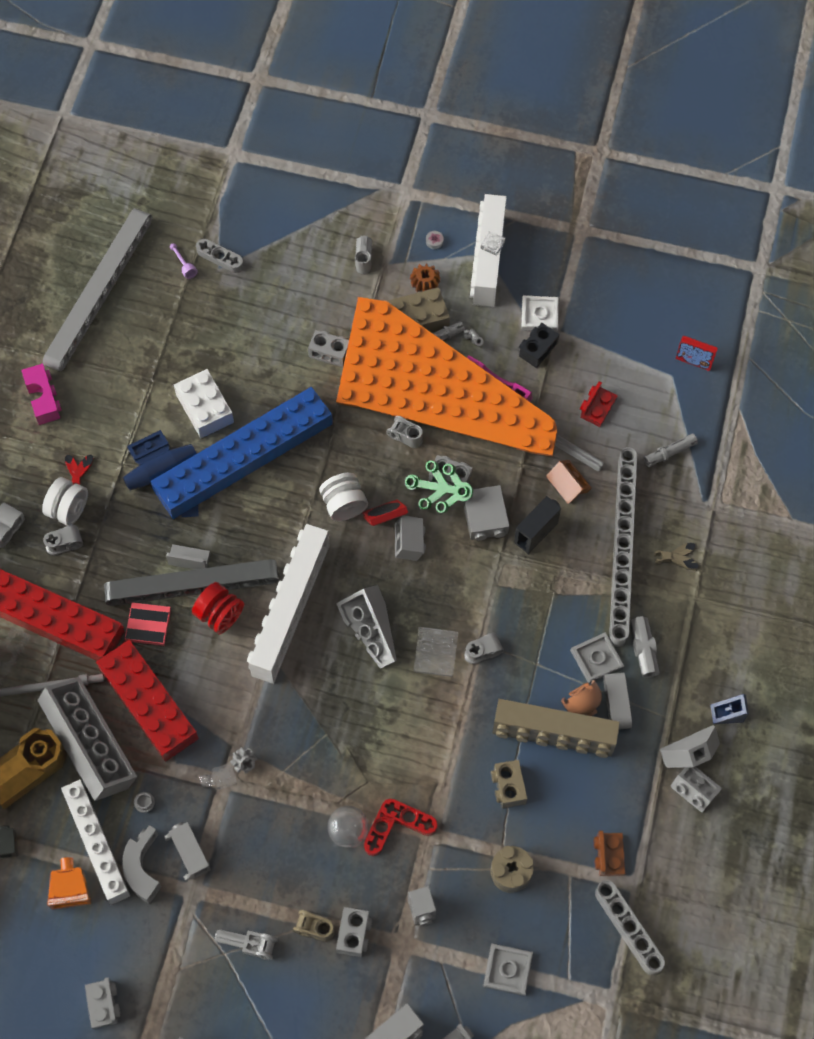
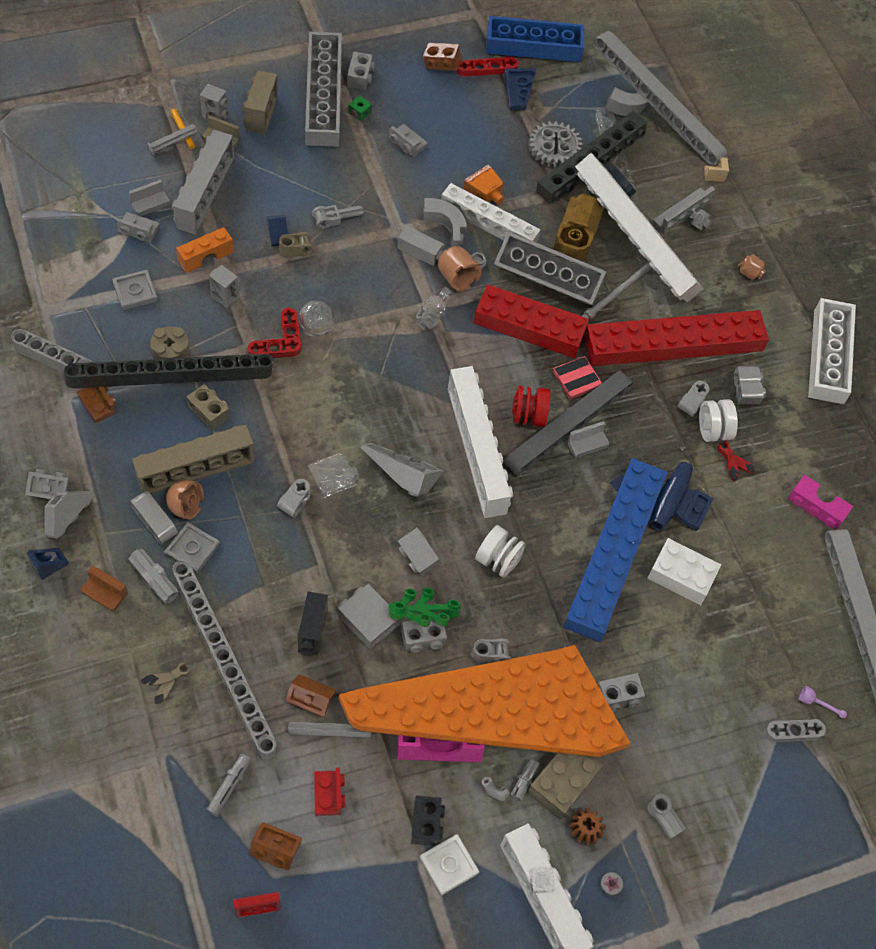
camera: 140 degrees right, 5 degrees down
light grey brick [336,907,372,957] -> none
red tile [362,499,408,526] -> none
none -> pearl dark grey beam [64,354,274,389]
none -> dark orange panel [80,565,128,611]
none -> orange arch [176,227,234,273]
none -> dark orange bracket [249,822,302,871]
none -> dark blue slope [266,215,288,246]
none -> nougat cylinder [438,246,482,292]

